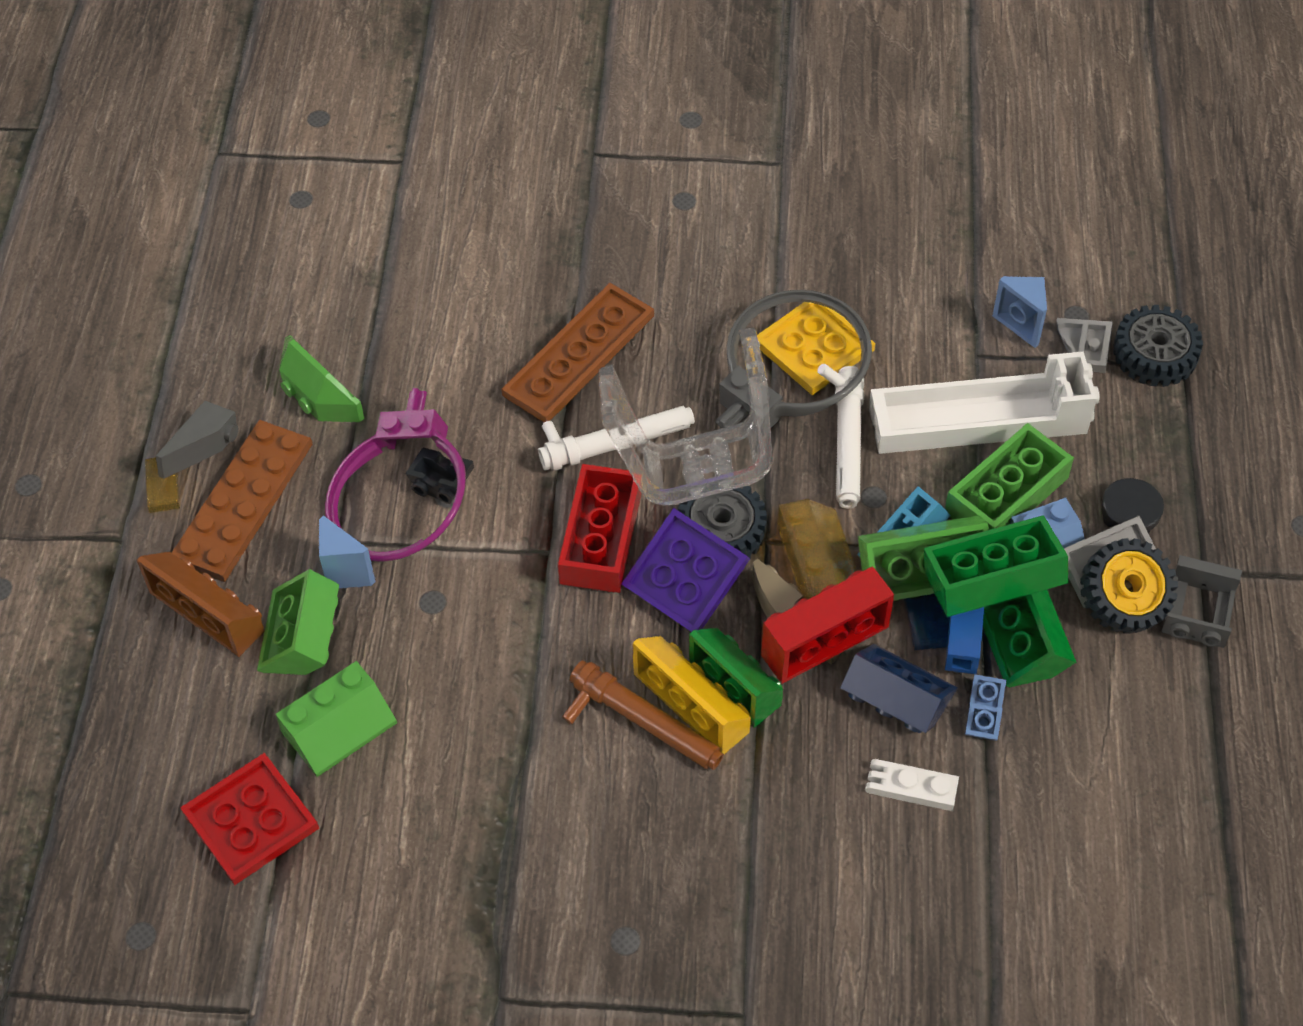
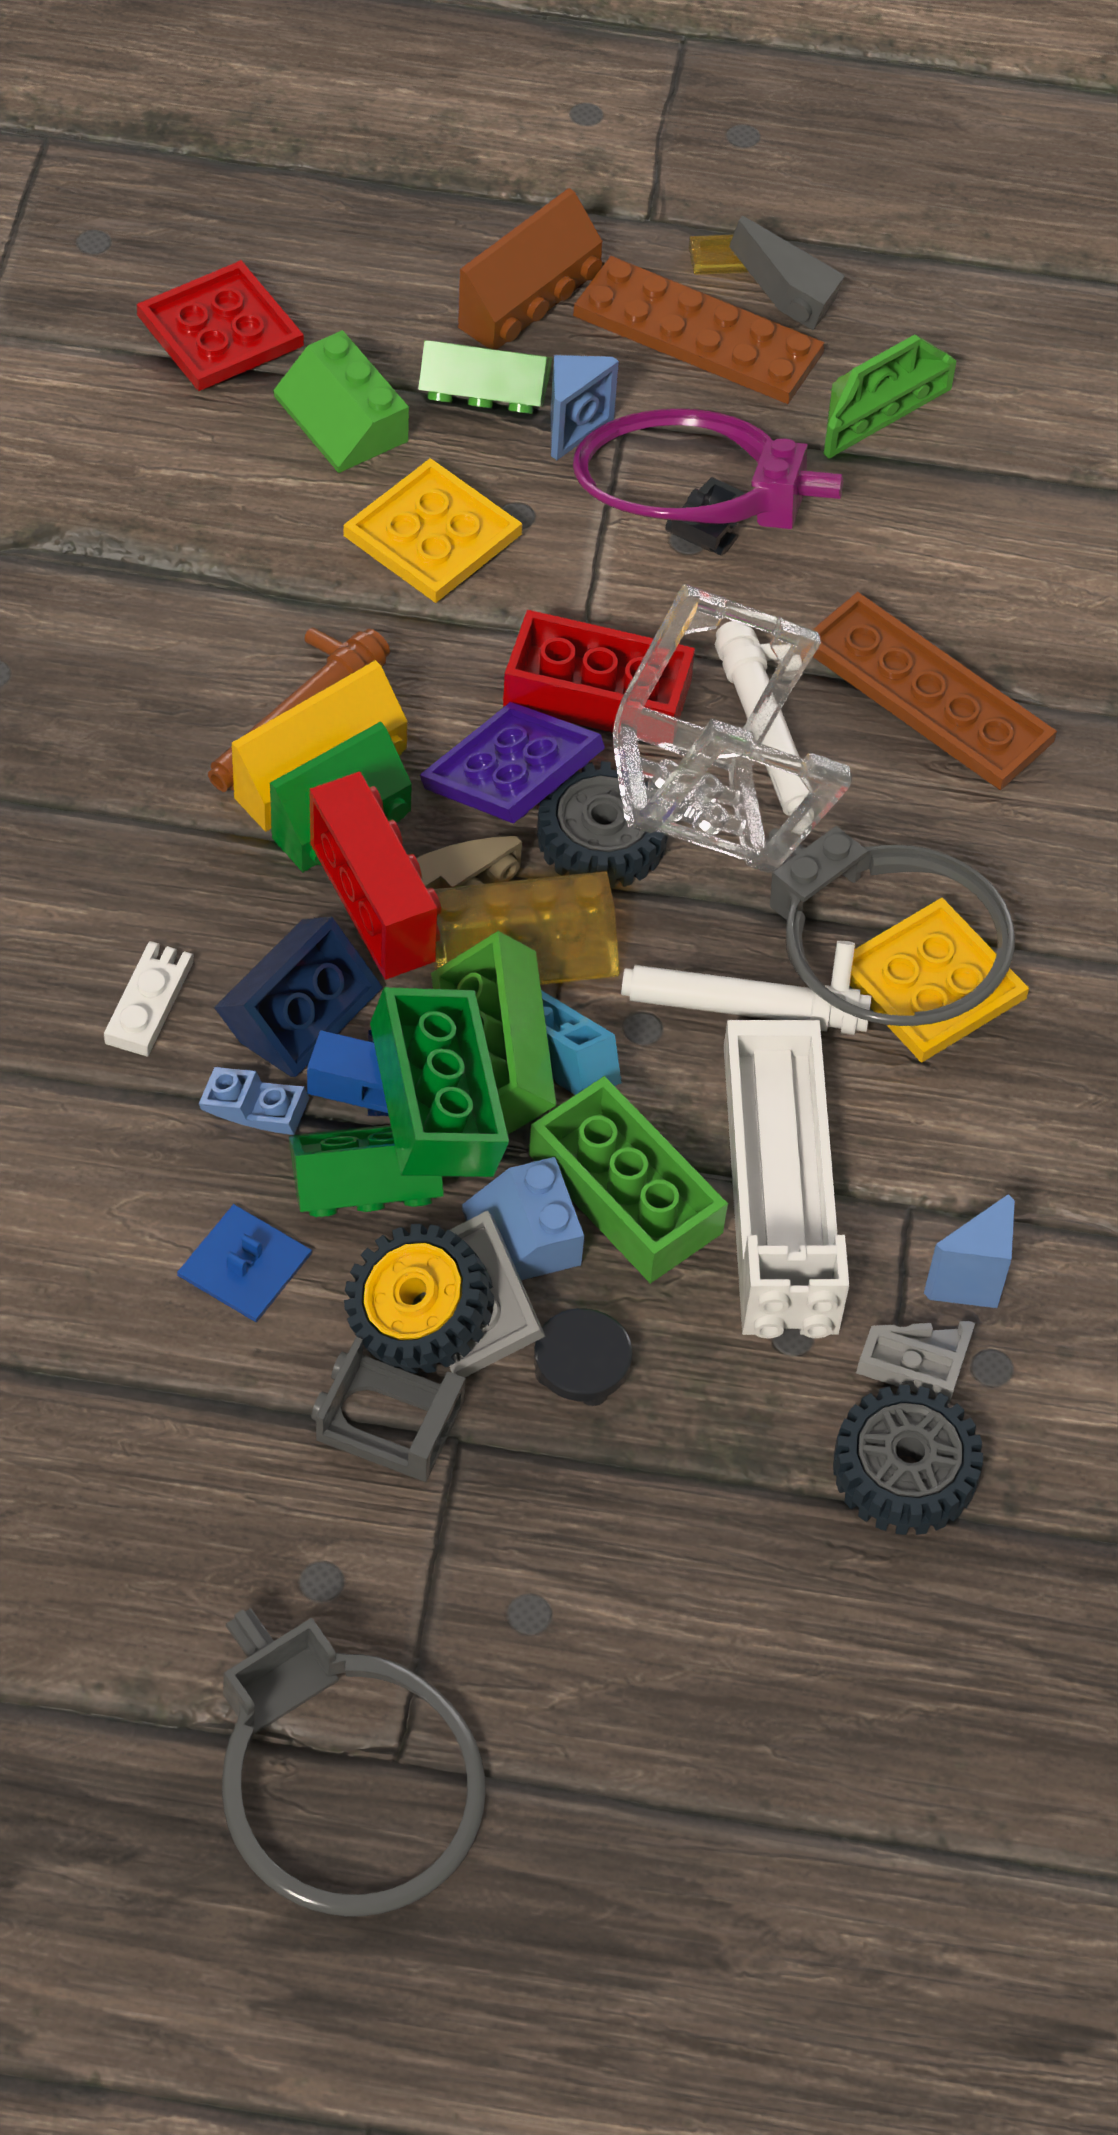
camera: 90 degrees right, 0 degrees up
none -> blue piece [177,1204,312,1323]
none -> yellow plate [344,458,522,603]

